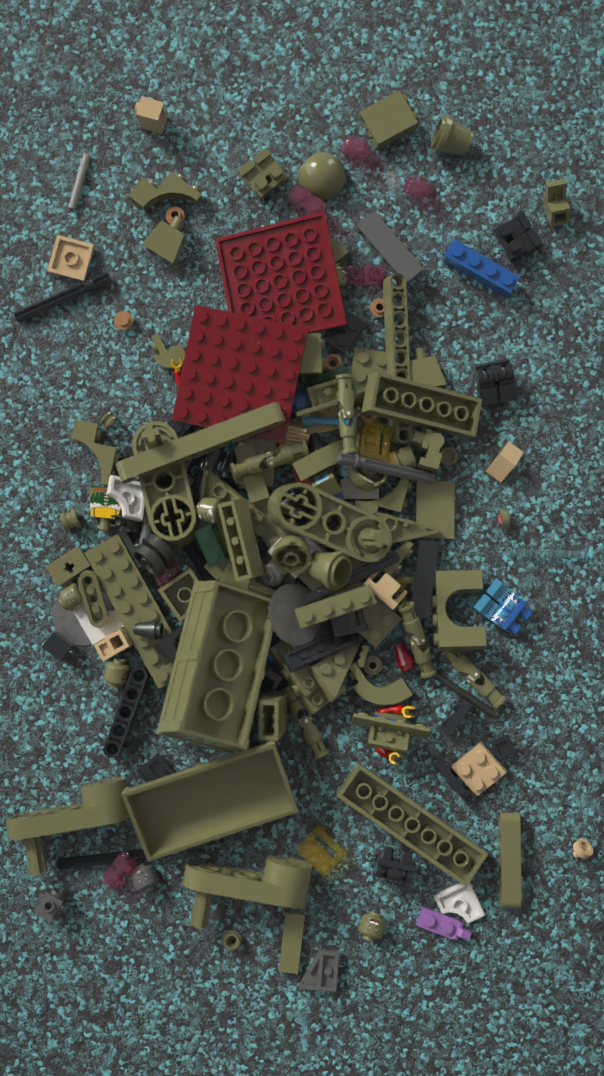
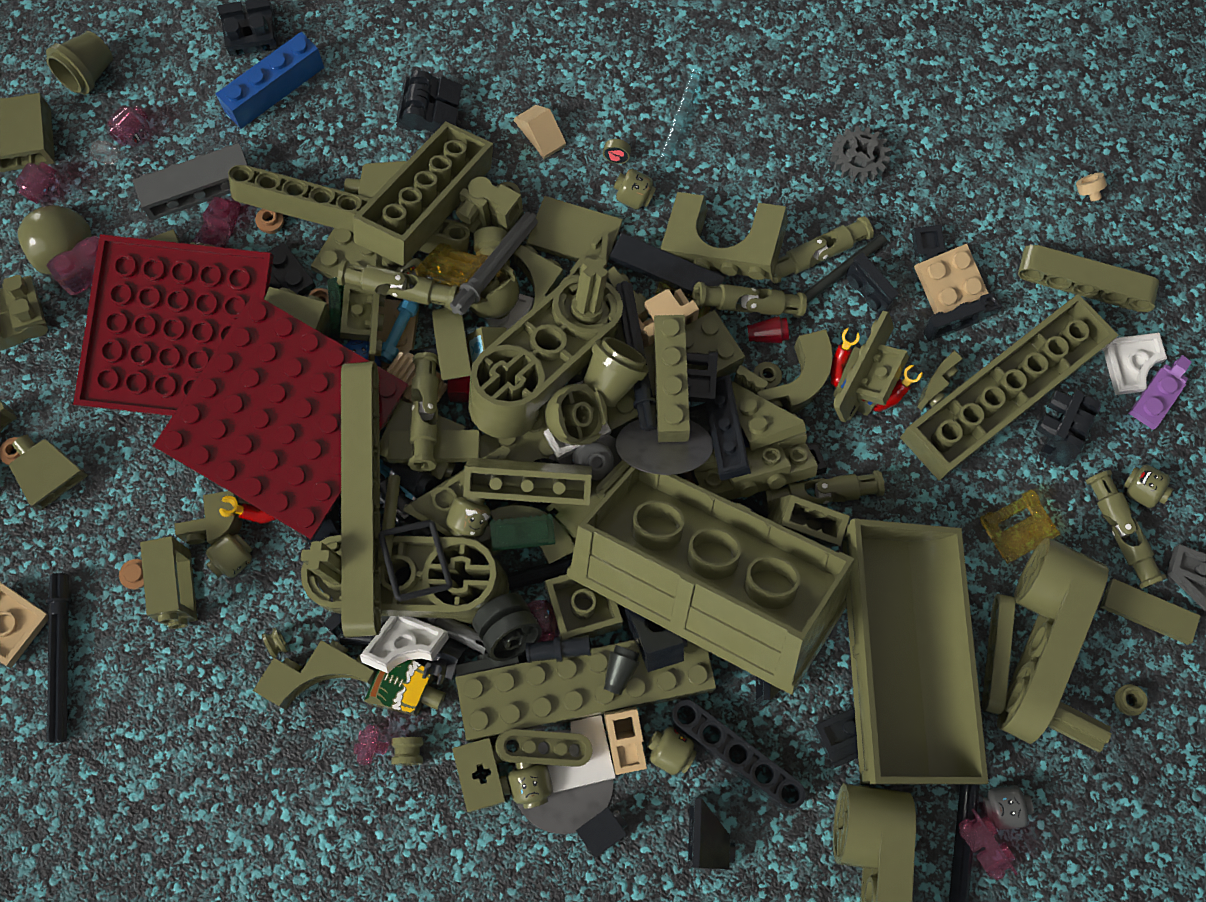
camera: 75 degrees left, 15 degrees down
hips [472,578,532,634] -> none
none -> olive window [140,536,198,629]
none -> olive head [206,533,253,578]
none -> clear pink plant [354,724,388,765]
none -> olive bar [378,475,401,562]
none -> black piece [378,520,453,601]
none -> black pin [526,635,592,663]
none -> olive head [613,168,656,210]
none -> black slope [687,798,736,870]
none -> dark grey gear [830,126,891,184]
none -> olive slope [917,350,963,411]
none -> olive beam [982,594,1015,714]
none -> olive piece [1085,470,1167,589]

